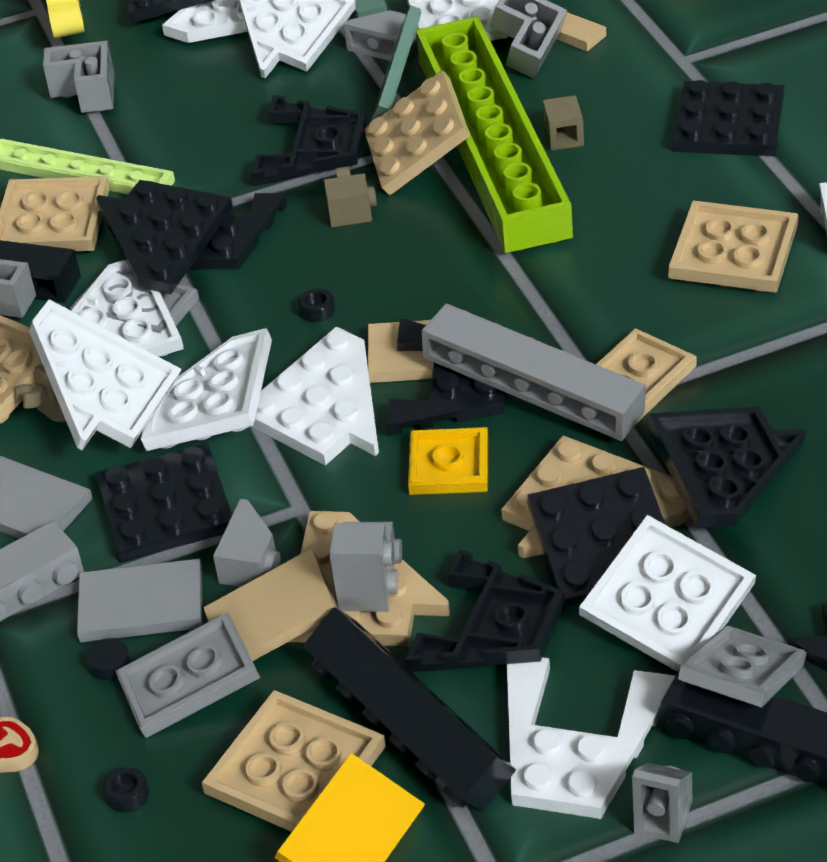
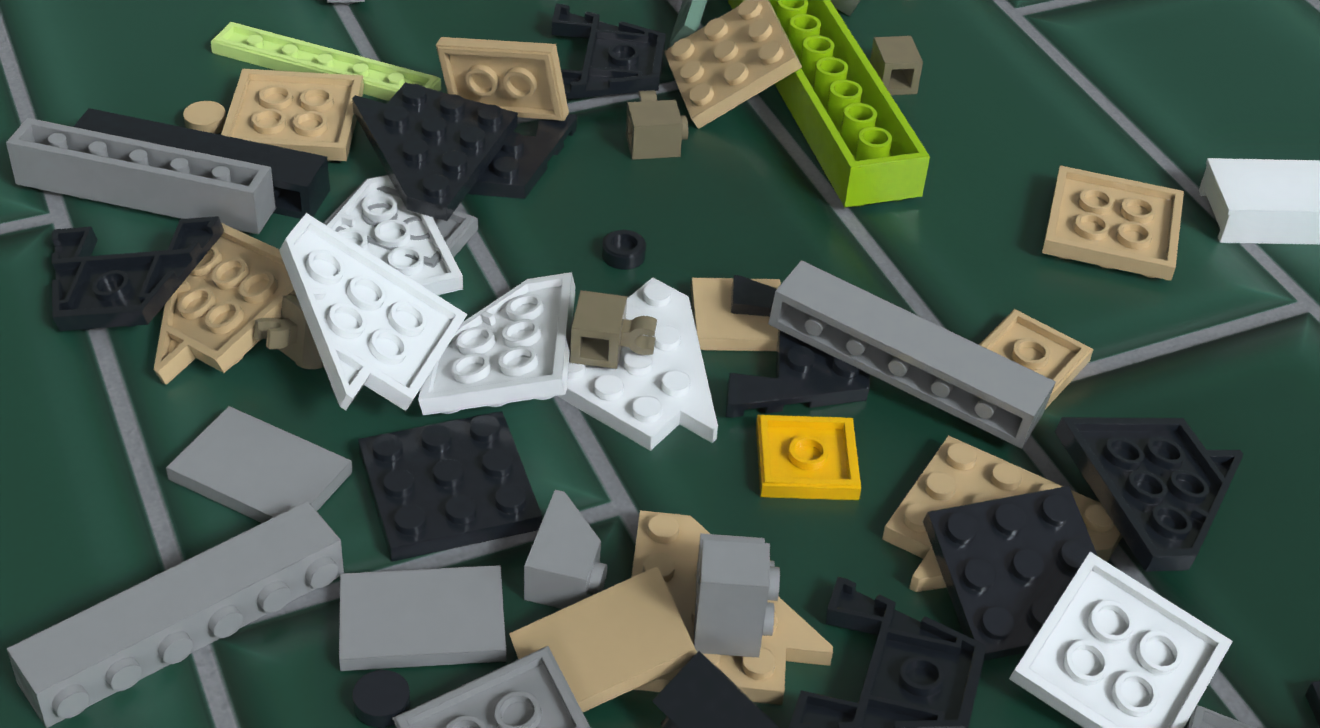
camera: 10 degrees left, 0 degrees up
black plate [673,80,784,157] -> none
none -> tan tile [436,37,569,121]
none -> dark tan brick [570,290,657,369]

